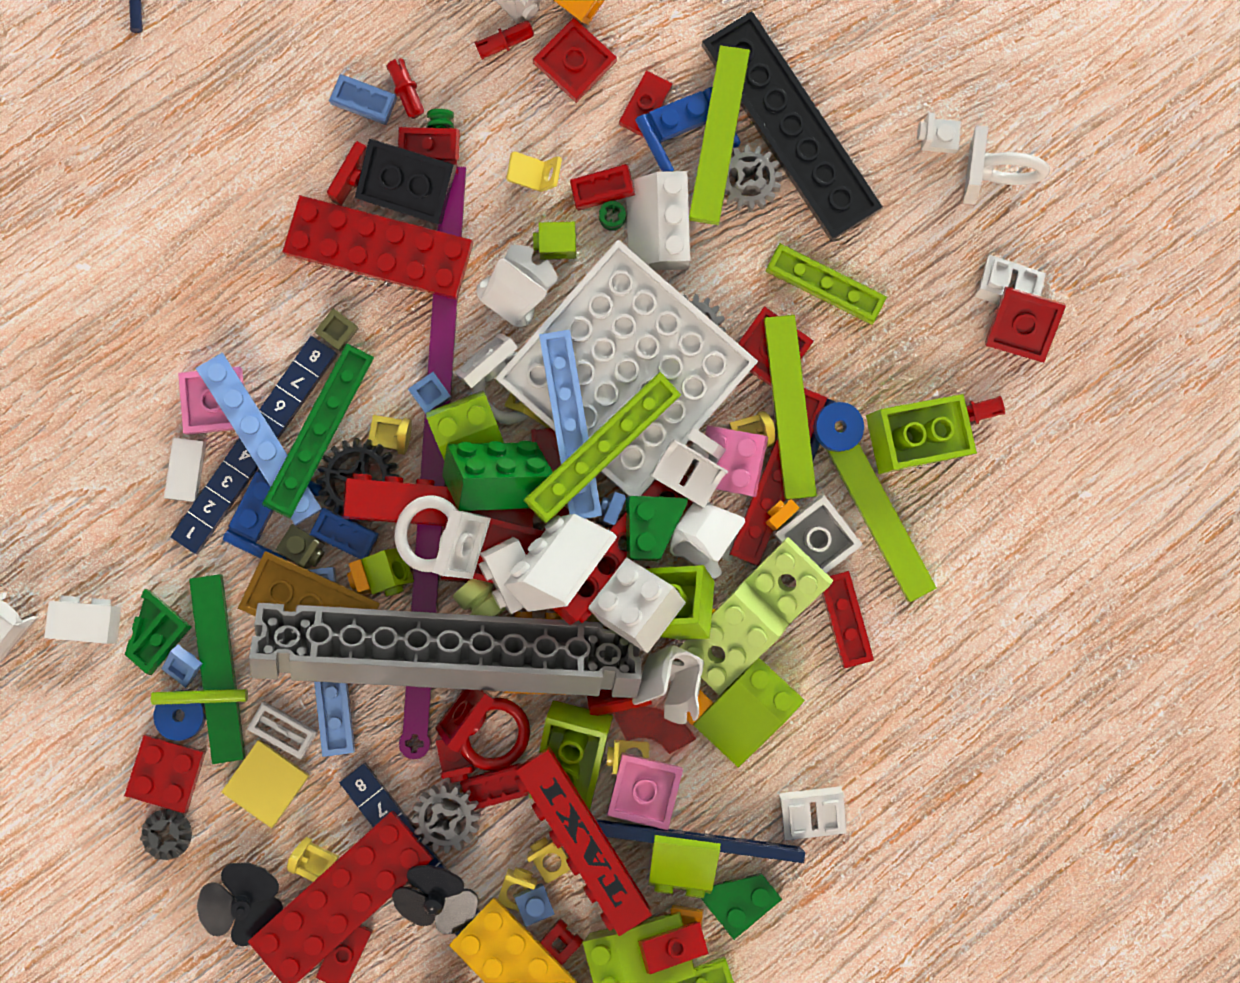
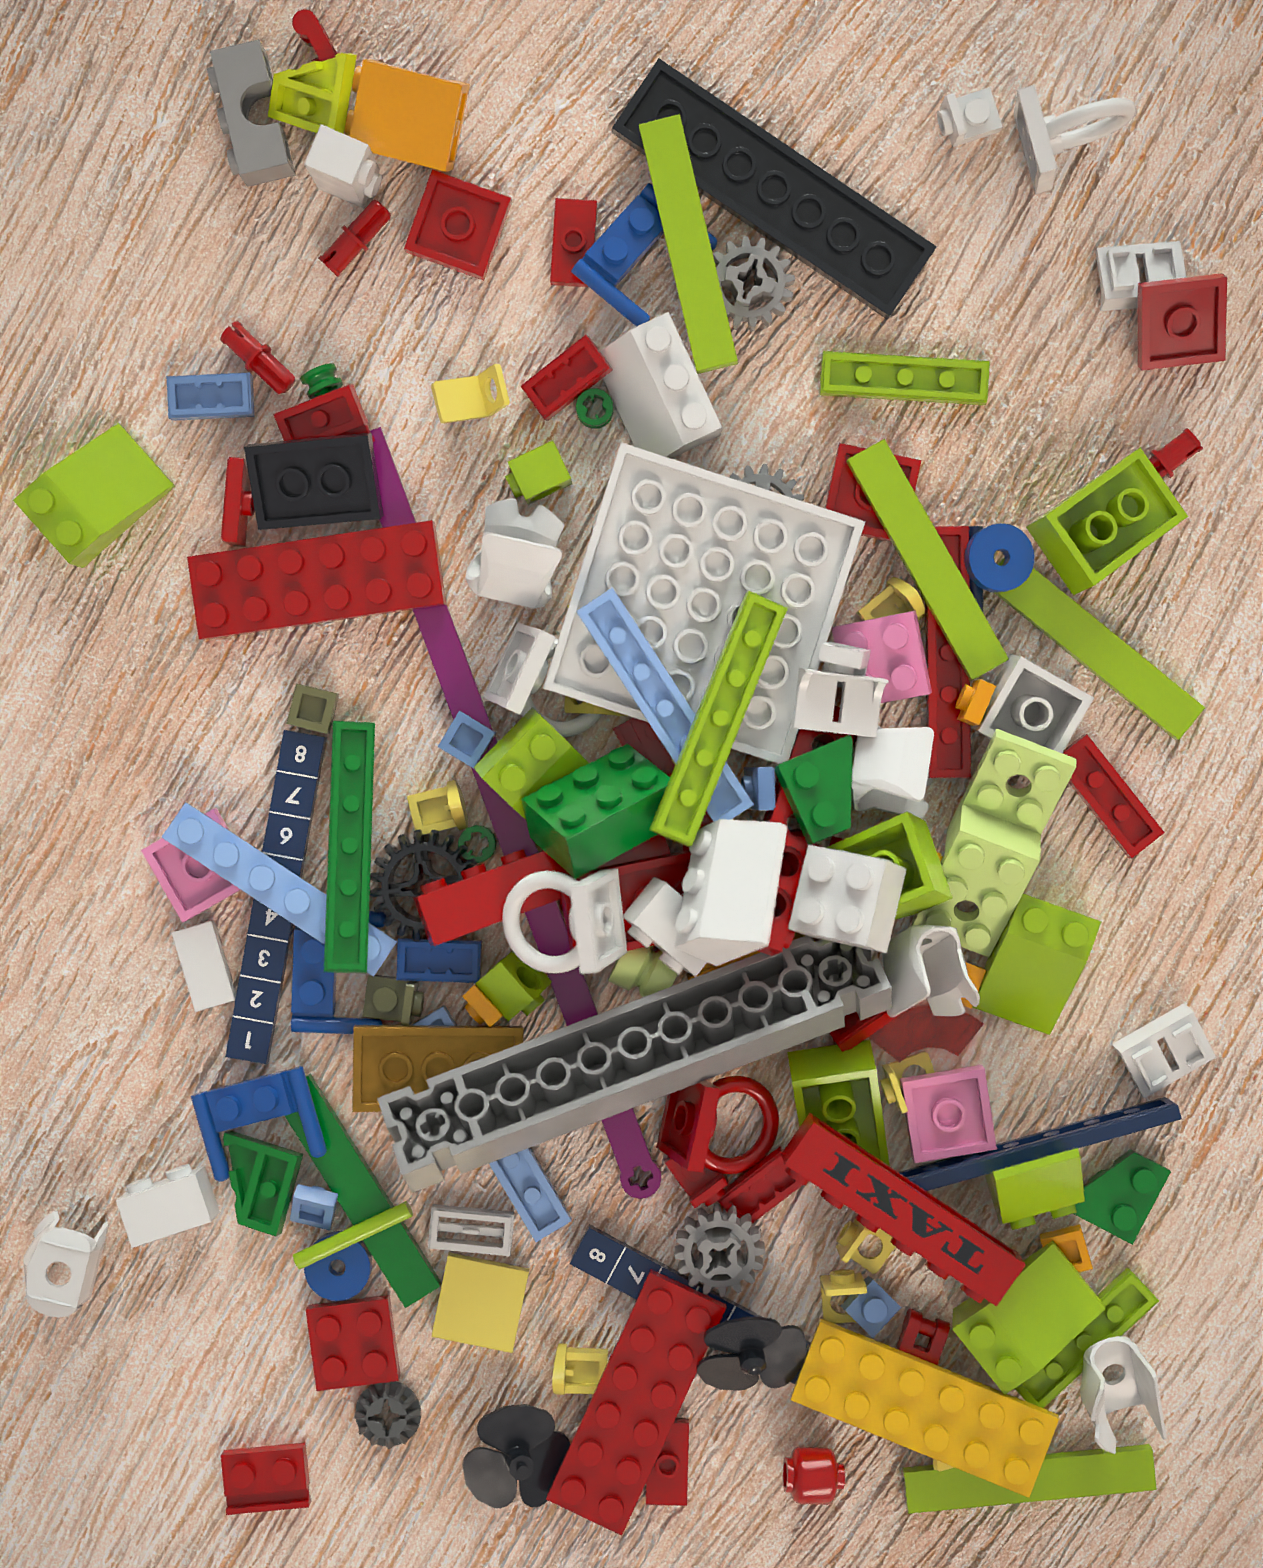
camera: 15 degrees left, 5 degrees up
red plate [638,921,709,974] -> none
none -> lime slope [13,423,175,568]
none -> blue plate [190,1066,327,1182]
none -> red plate [221,1442,311,1515]
none -> green bush [458,825,497,863]

